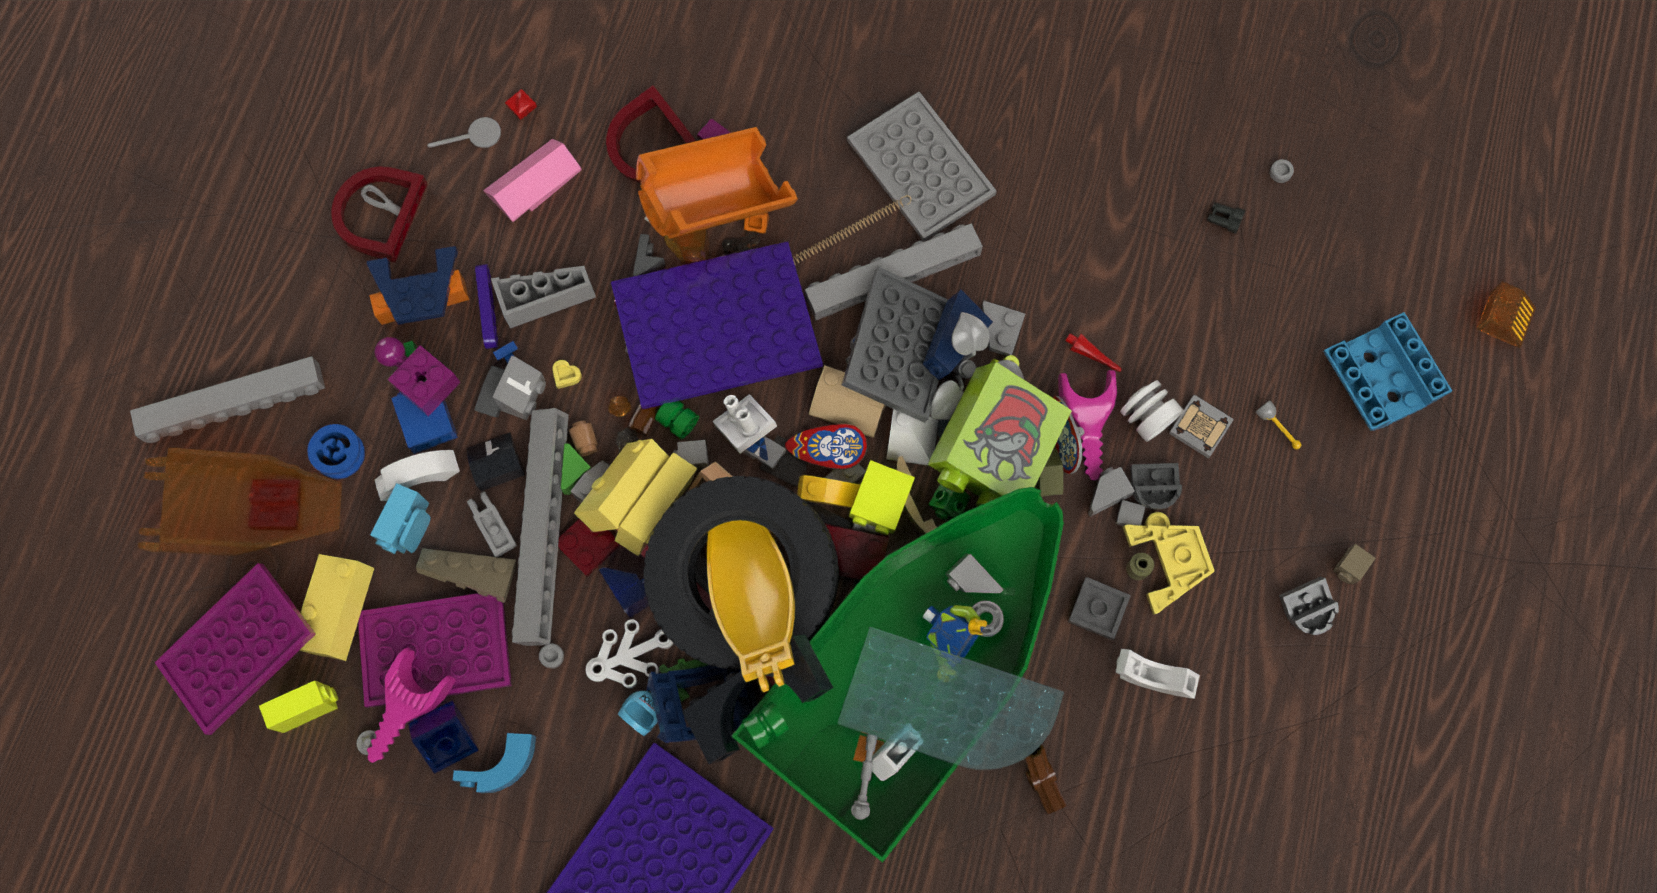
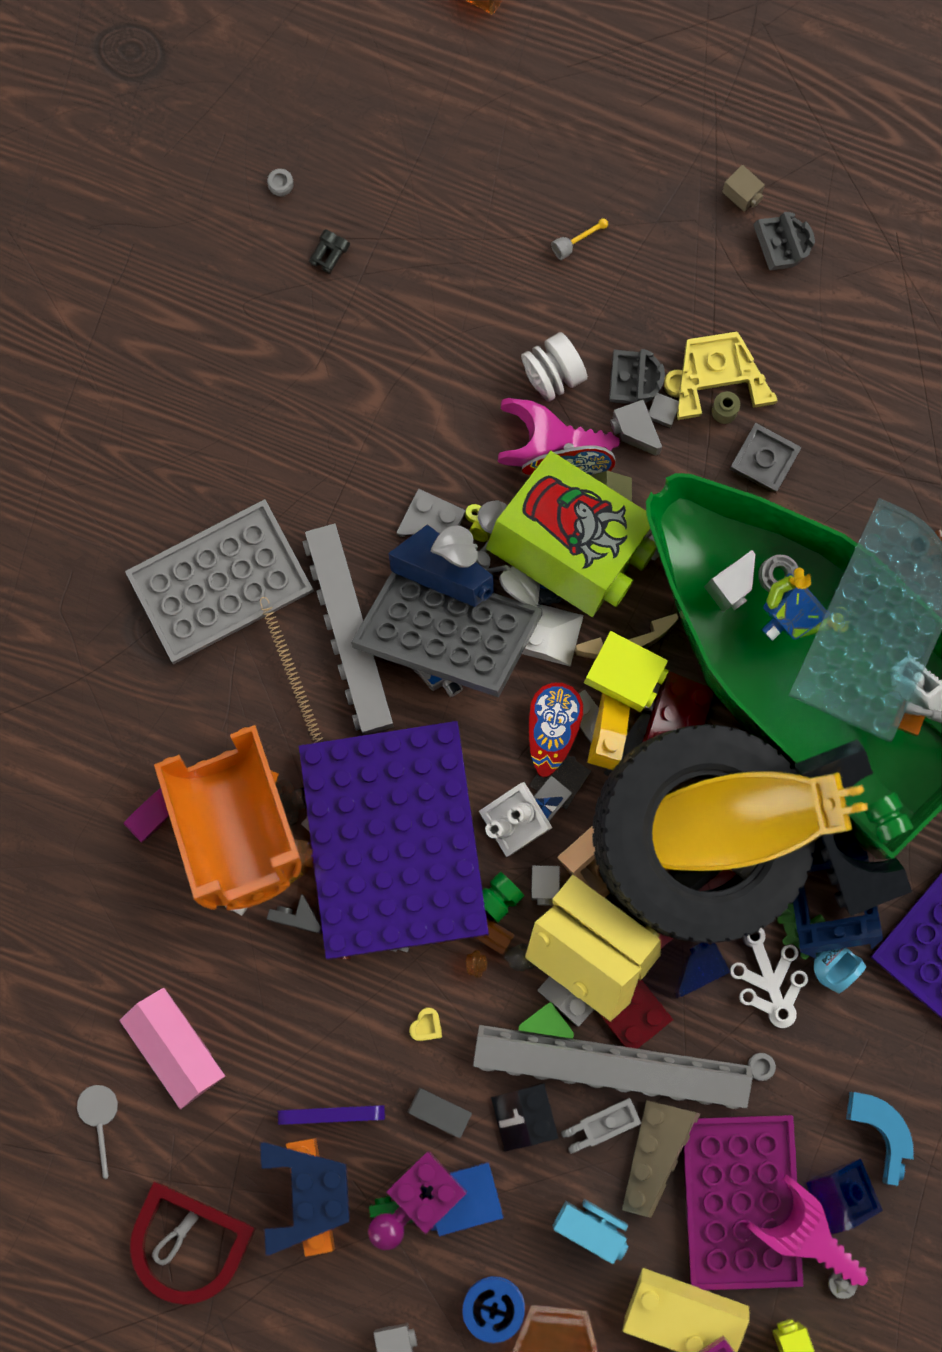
camera: 80 degrees left, 5 degrees up
white arch [375,450,460,501] -> none
light grey wedge [491,266,596,328] -> none
light grey slope [492,356,546,420] -> none
blue tile [493,341,518,363] -> none
red tile [505,89,537,120] -> none
medium nougat brick [569,421,598,457] -> none
dark red window [606,85,696,183] -> none
tan slope [809,366,886,438] -> none
green brick [928,484,971,521] -> none
red piece [1065,333,1121,372] -> none
white arch [1116,649,1200,699] -> none
tile [1169,395,1234,458] -> none
dark azure slope [1323,312,1452,431] -> none

